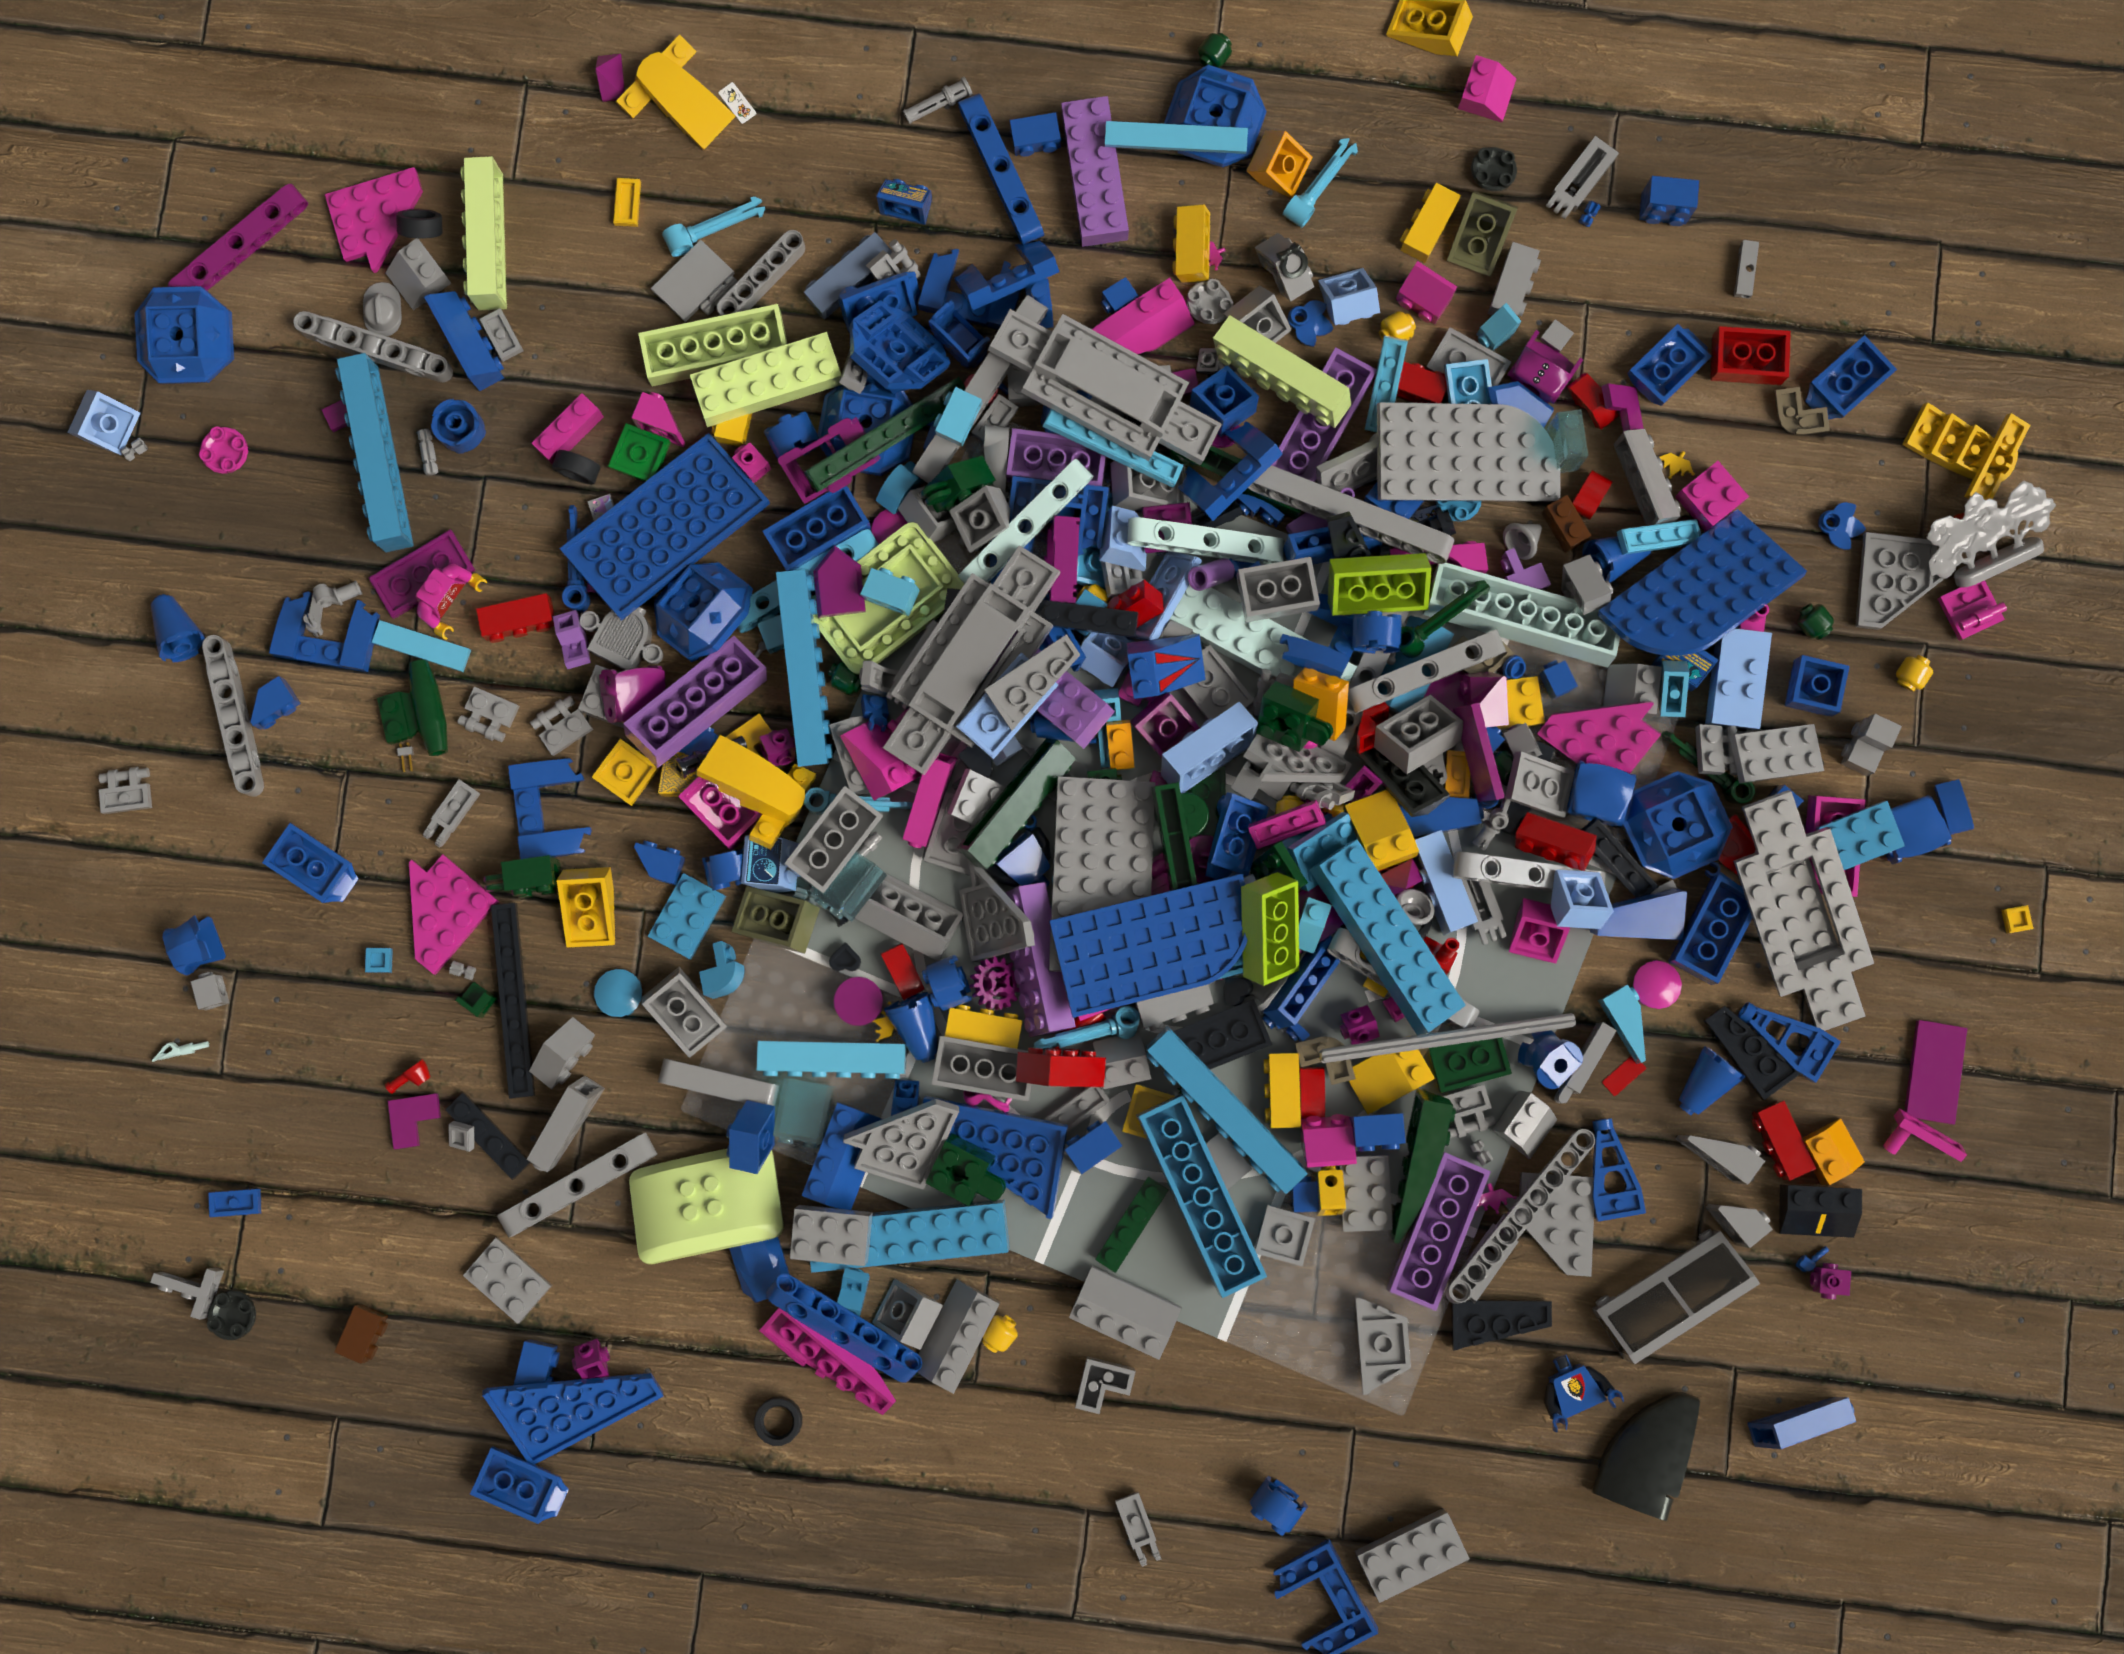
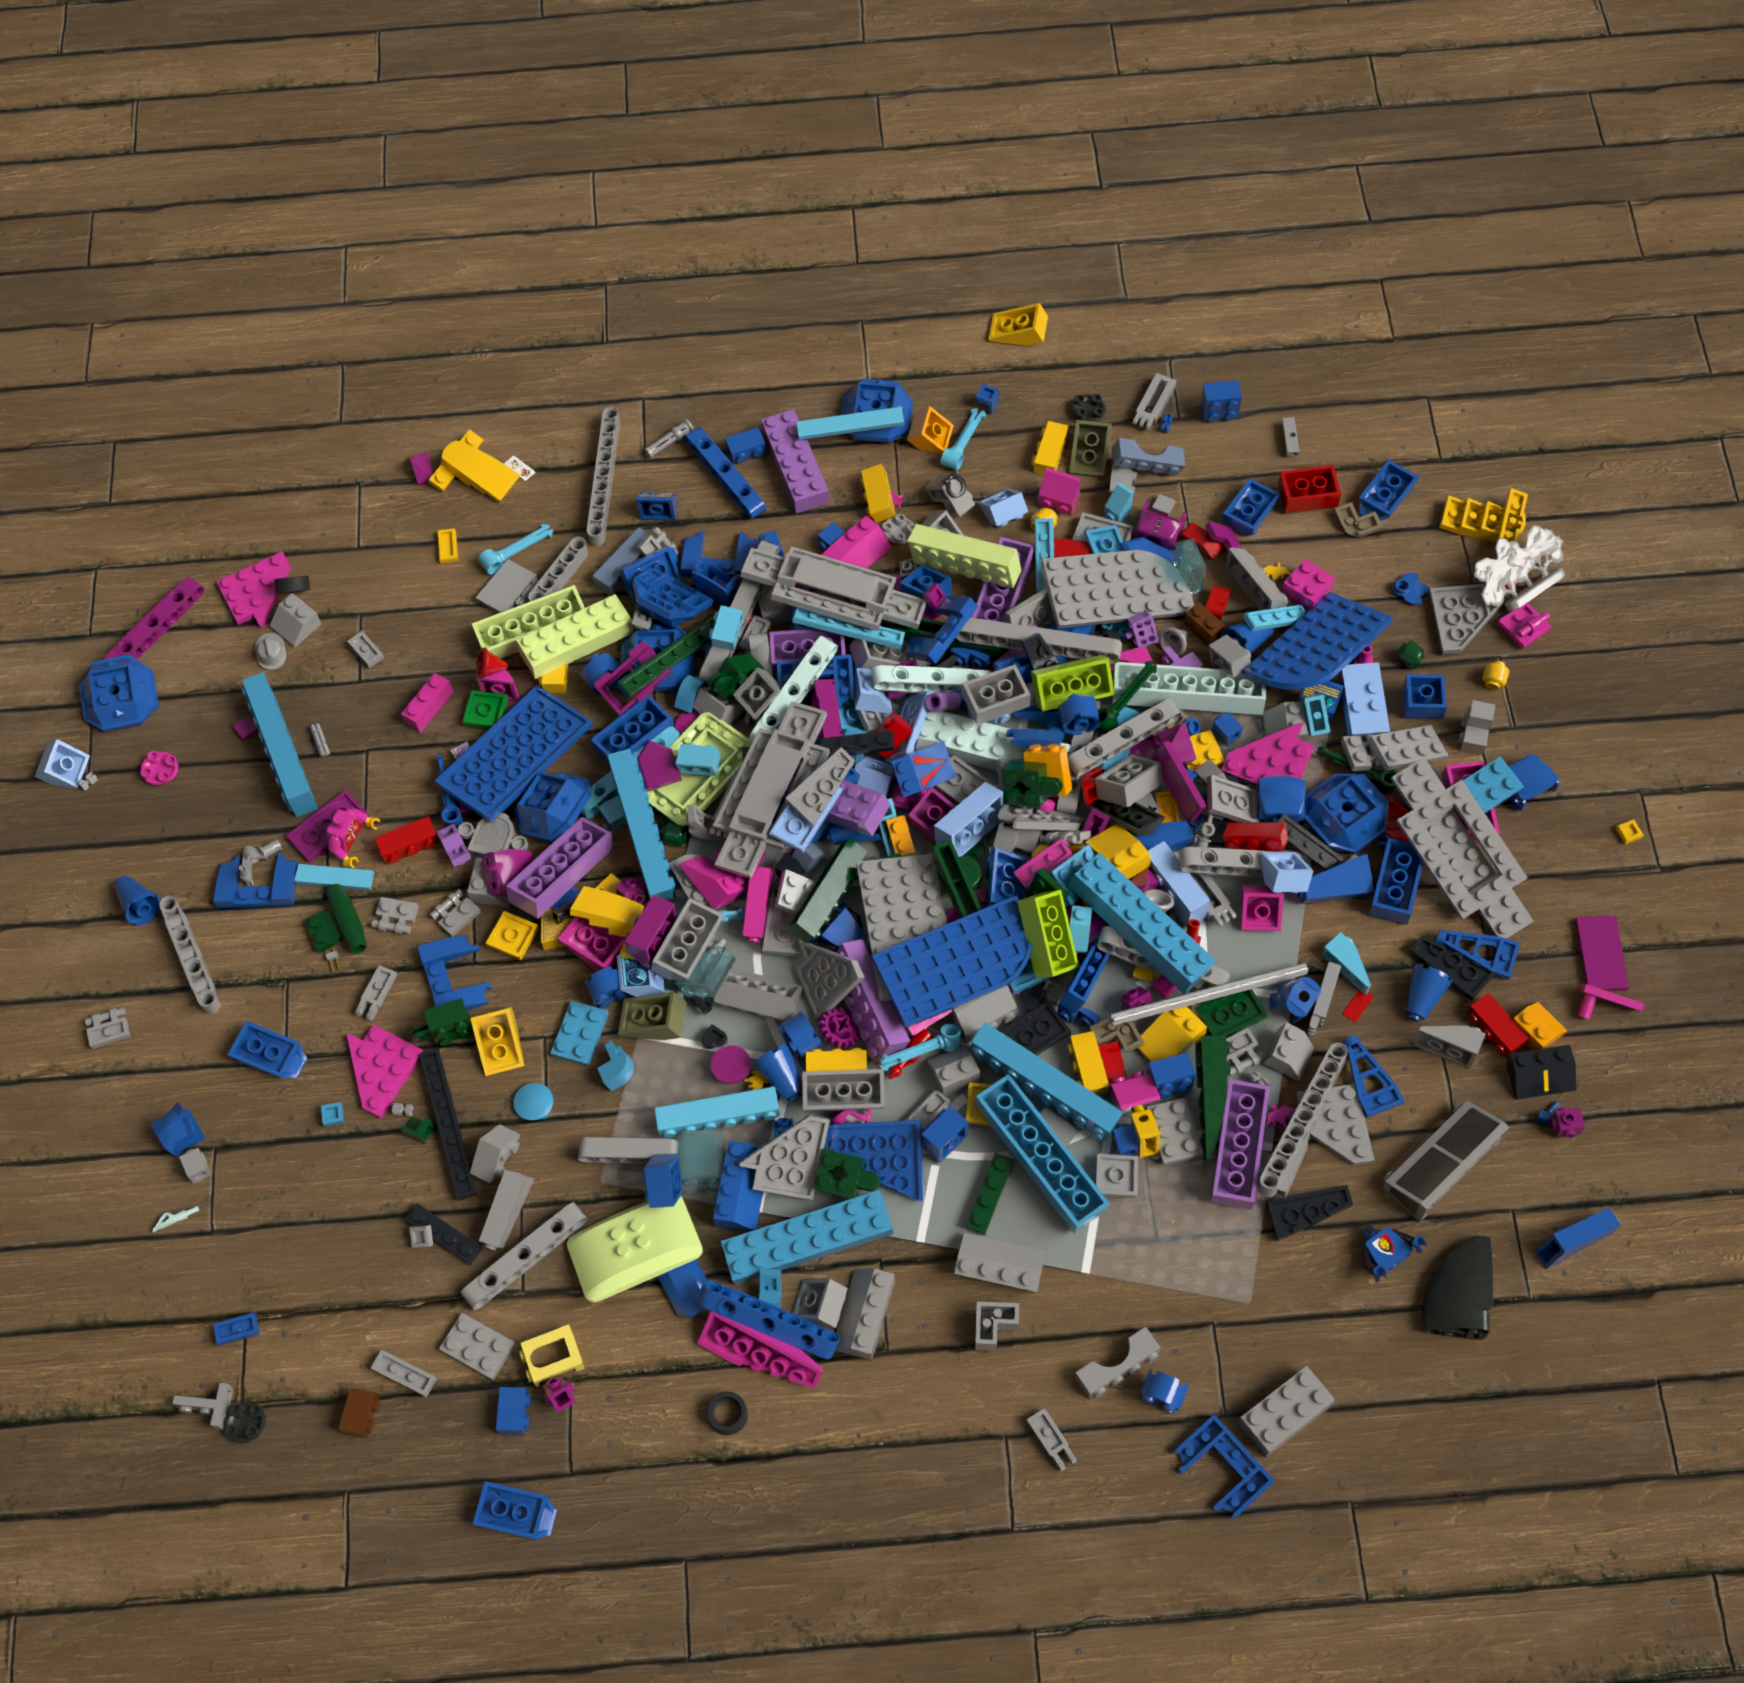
camera: 10 degrees left, 20 degrees down
blue slope [251,676,301,730] -> none
light grey beam [293,311,453,383] -> none
red bar [385,1059,431,1094] -> none
magenta tile [388,1094,441,1150] -> none
blue slope [424,291,504,391] -> none
blue brick [431,399,486,454] -> none
yellowish green brick [461,156,507,311] -> none
blue wing [482,1373,664,1465] -> none
black tyre [551,450,601,485] -> none
blue slope [634,840,685,886] -> none
light grey slope [642,967,727,1058] -> none
dark pink brick [732,442,771,484] -> none
light grey brick [790,1205,873,1266] -> none
blue plate [861,694,889,732] -> none
red slope [880,943,925,1000] -> none
blue wedge [954,240,1059,310] -> none
yellow head [982,1315,1018,1353] -> none
red brick [1016,1047,1106,1087] -> none
dark green head [1198,33,1232,68] -> none
blue plate [1288,300,1333,347] -> none
light grey wing [1355,1297,1411,1395] -> none
dark pink slope [1458,55,1516,123] -> none
dark pink dish [1633,961,1682,1009] -> none
light grey slope [1706,1204,1773,1248] -> none
blue slope [1934,779,1974,835] -> none
none -> light grey plate [371,1350,437,1398]
none -> red hat [476,647,508,679]
none -> light yellow panel [519,1324,585,1387]
none -> light grey beam [587,406,620,546]
none -> magenta slope [624,895,677,971]
none -> magenta tile [923,583,946,609]
none -> blue panel [976,384,999,414]
none -> light grey arch [1075,1327,1161,1399]
none -> sand blue arch [1111,438,1185,475]
none -> medium lavender piece [1125,610,1159,648]

